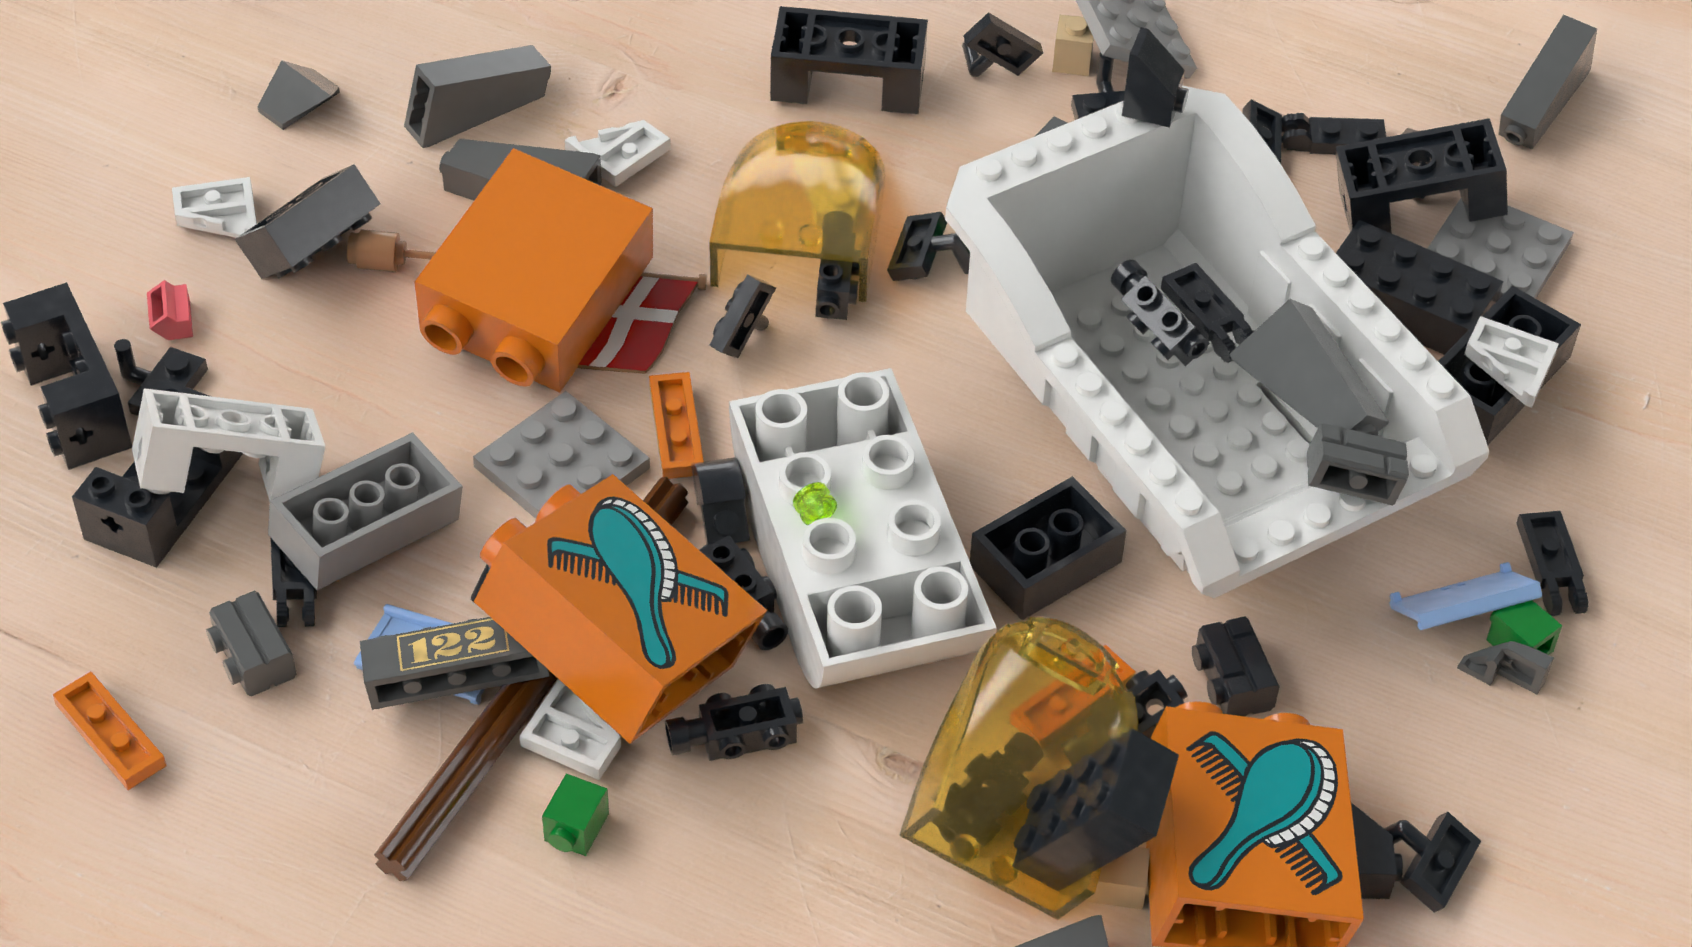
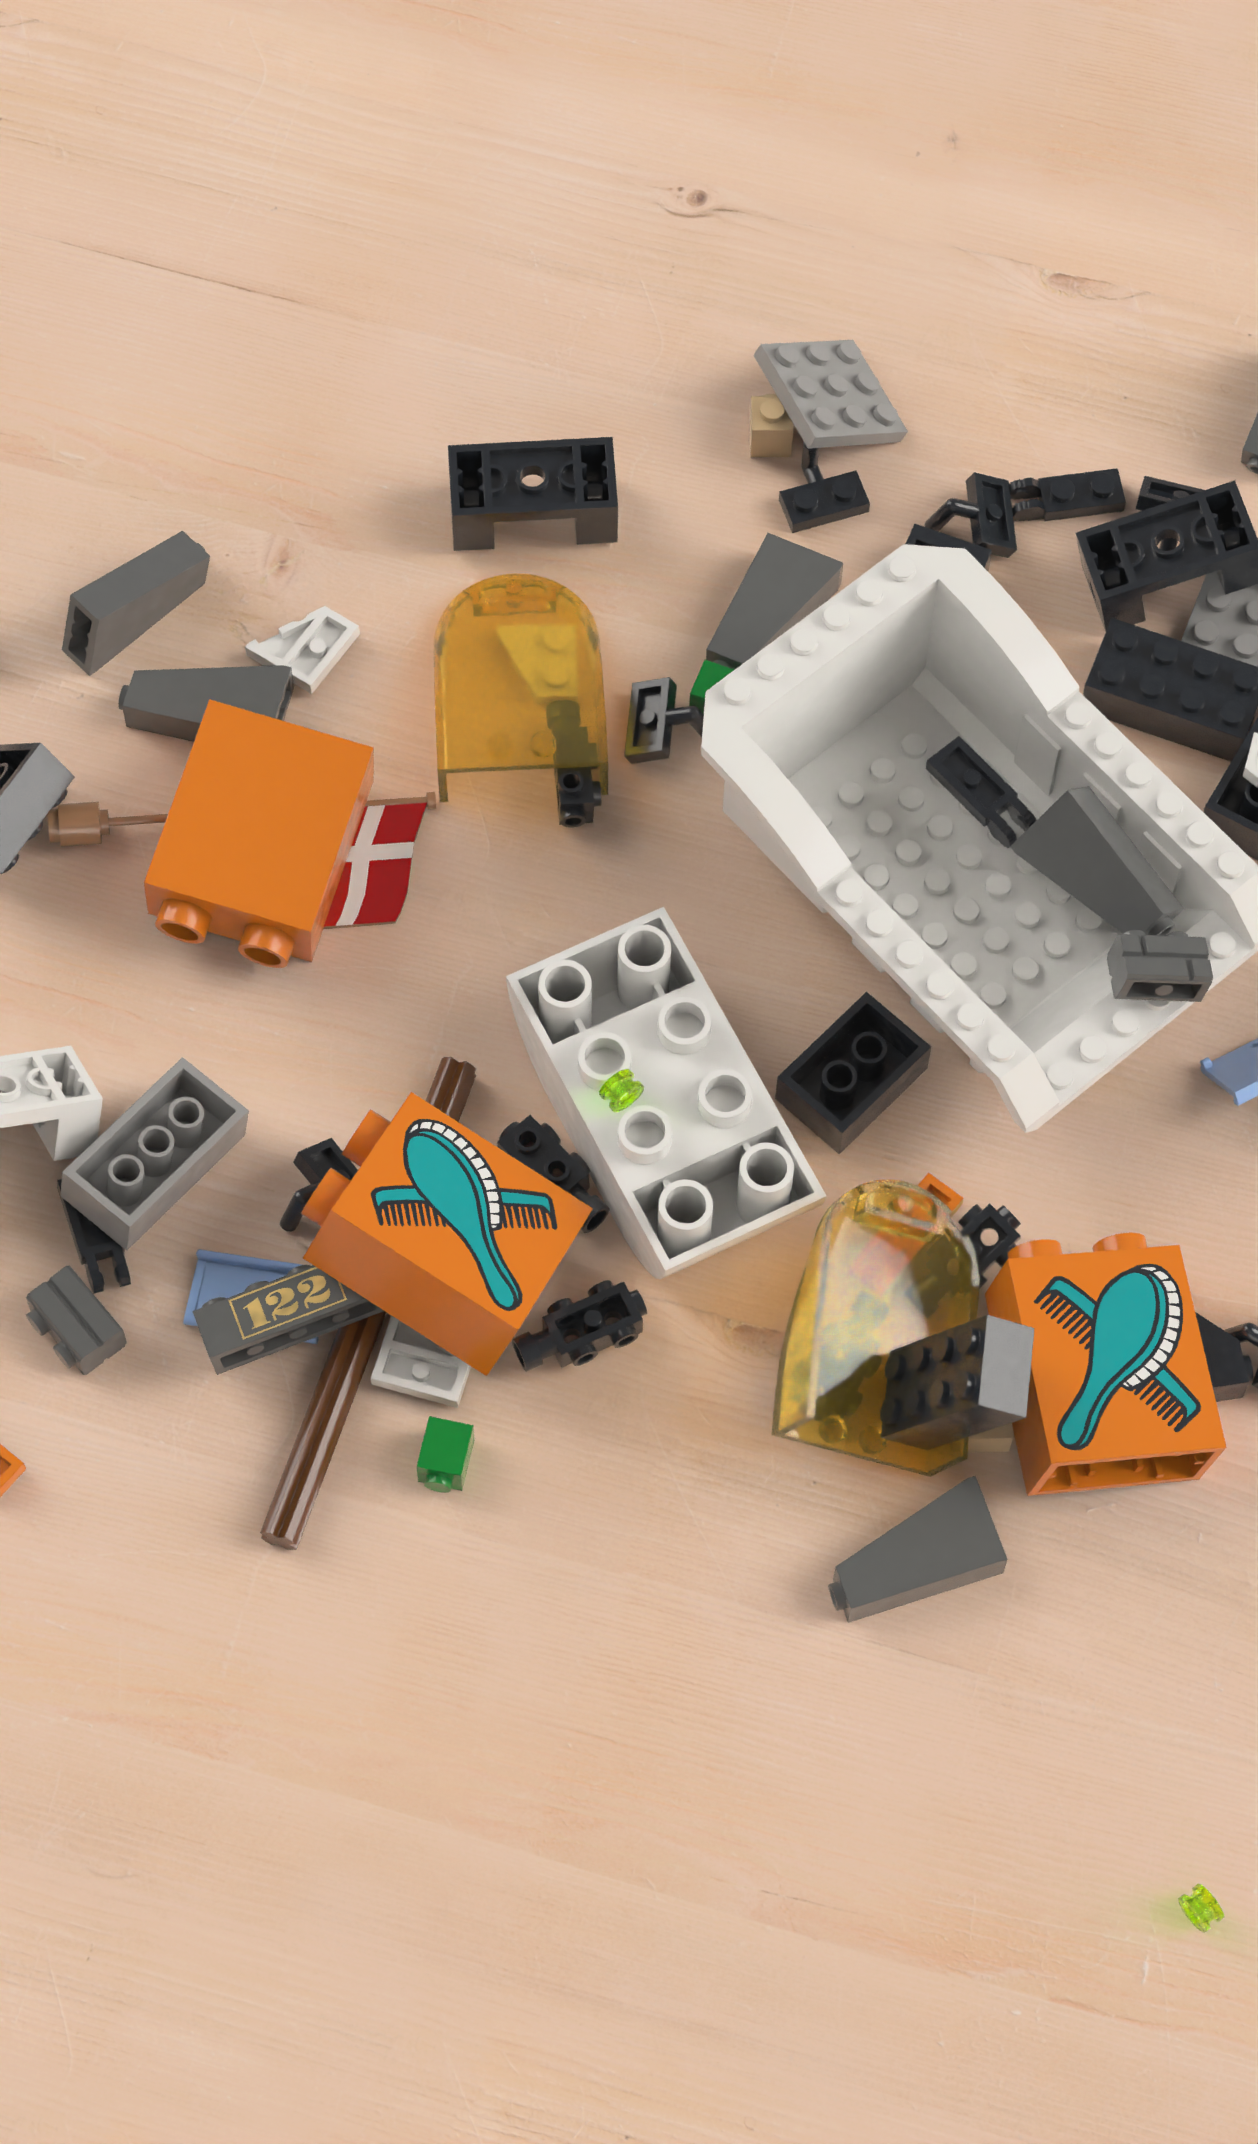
camera: 10 degrees left, 15 degrees up
light grey plate [473,391,650,518] -> none
orange plate [649,372,704,479] -> none
black brick [691,457,750,544] -> none
black plate [709,274,776,358] -> none
black plate [962,12,1043,77] -> none
black brick [1111,260,1210,367] -> none
black slope [1122,27,1189,128] -> none
black brick [1192,616,1280,716] -> none

